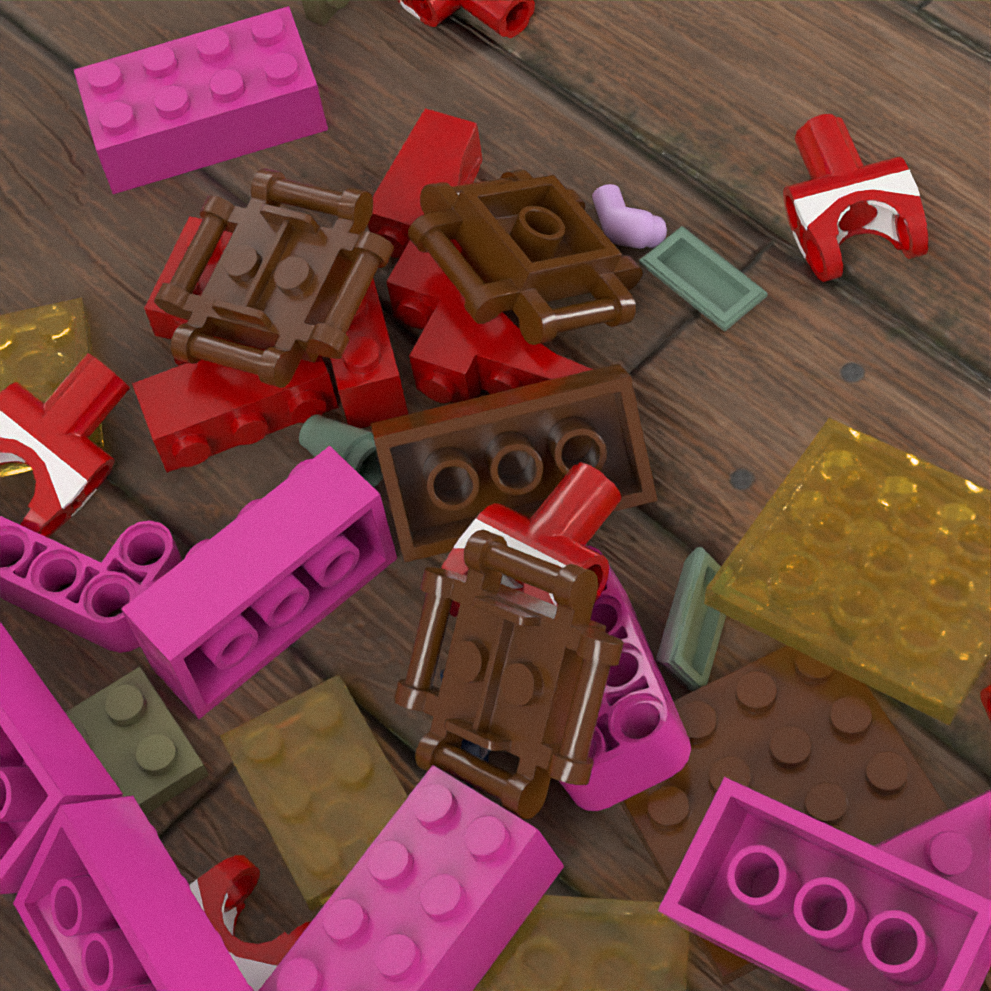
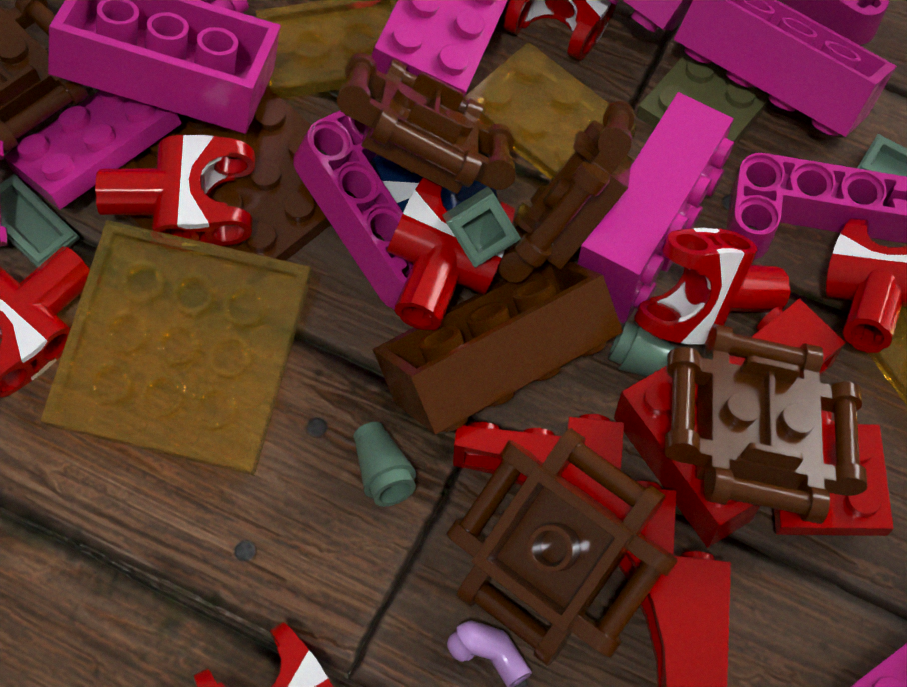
camera: 150 degrees right, 5 degrees up
sand green tile [639,226,768,332] -> none
sand green tile [656,547,735,692] -> none
none -> red connector [95,135,256,248]
none -> sand green cone [353,422,416,506]
none -> sand green slope [443,186,521,268]
none -> reddish brown brick [499,101,635,283]
none -> red connector [634,228,791,344]

